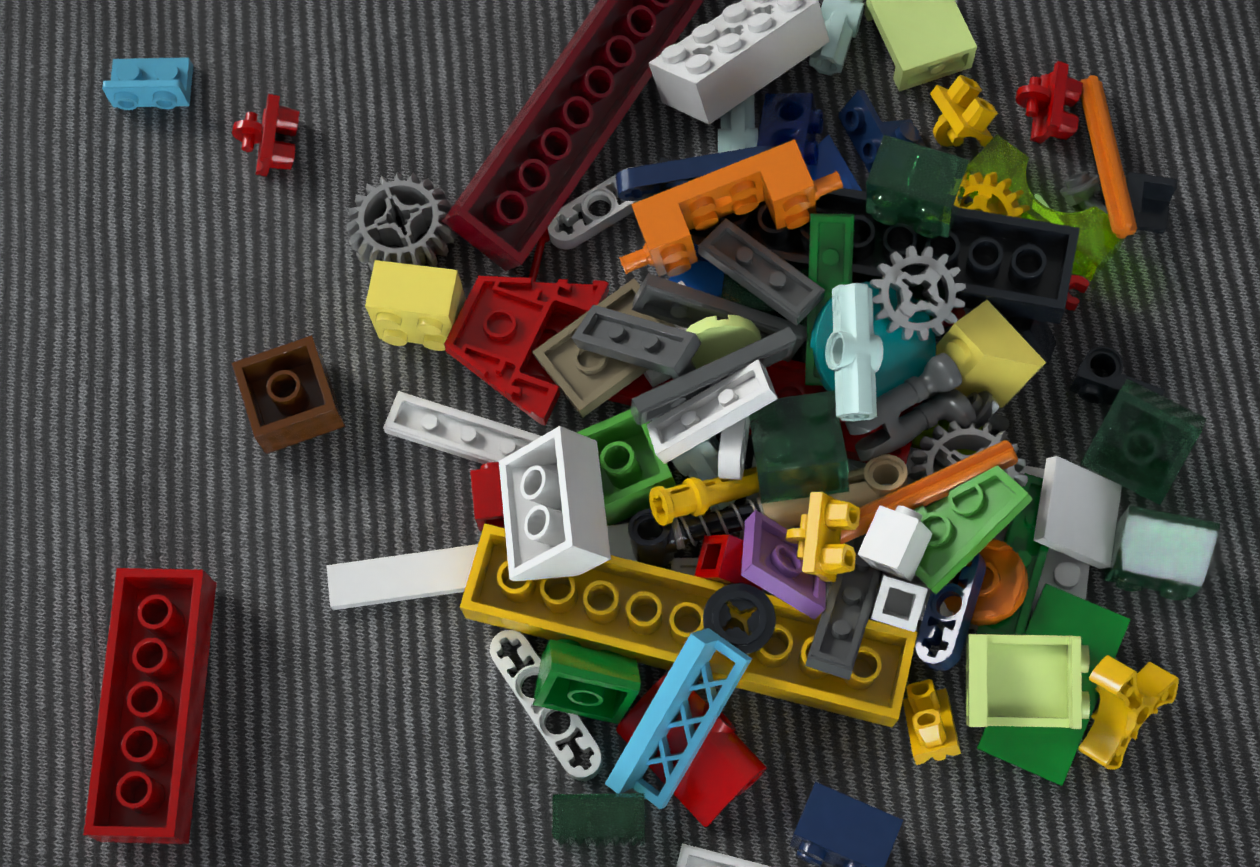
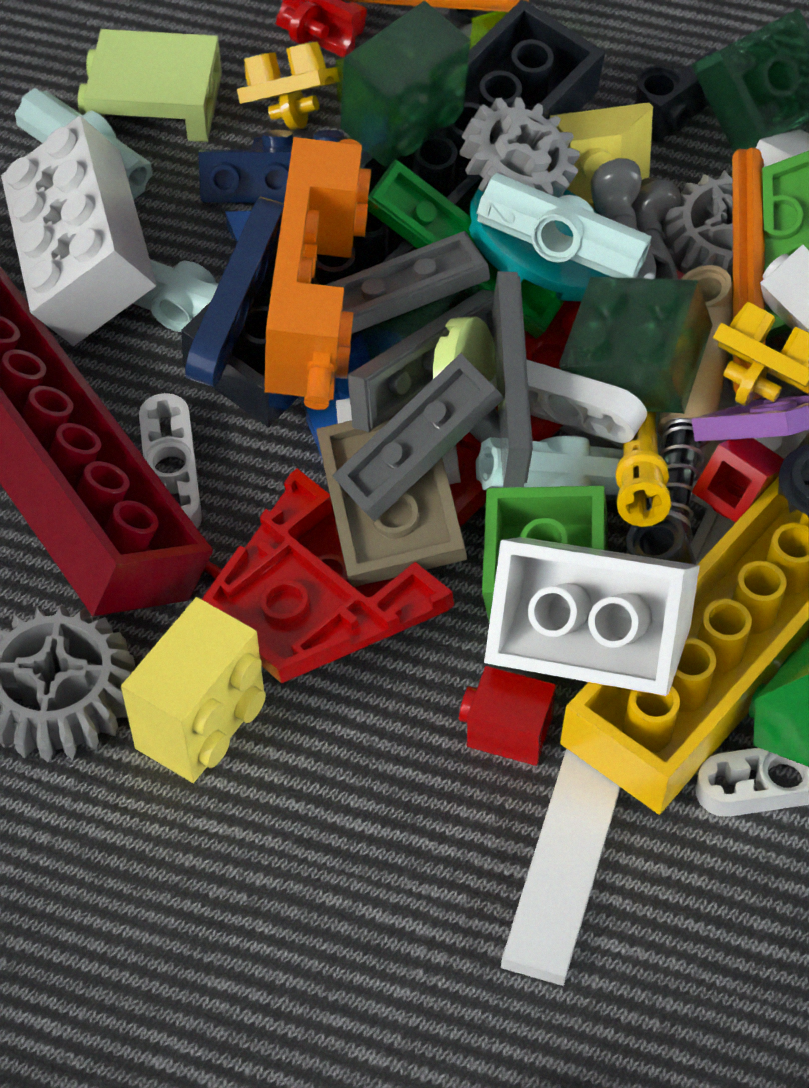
camera: 70 degrees left, 15 degrees down
reddish brown brick [232,335,345,454] -> none
white tile [383,391,541,464] -> none
white plate [646,359,778,464] -> none
clear blue brick [757,93,823,173] -> none

